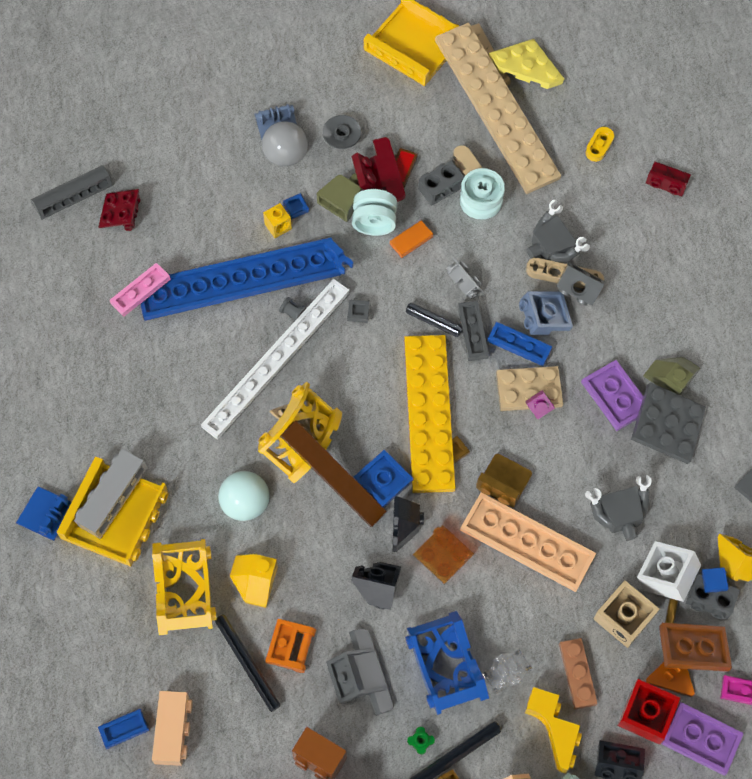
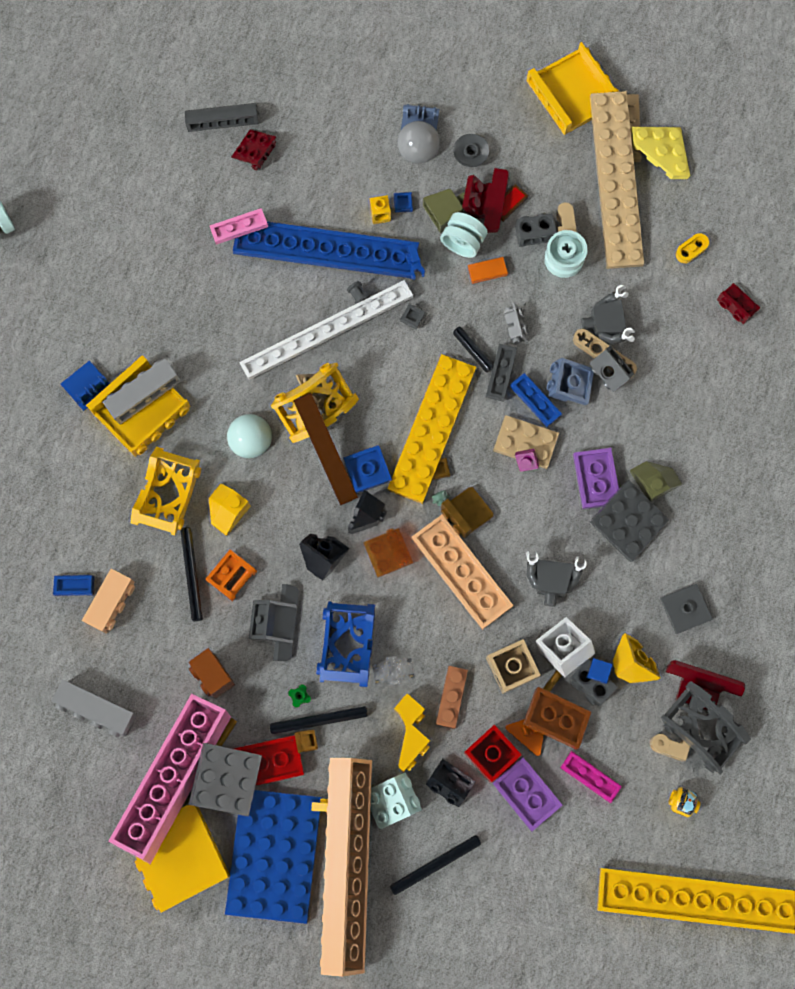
camera: 25 degrees right, 10 degrees up
none -> sand green plate [432,490,450,506]

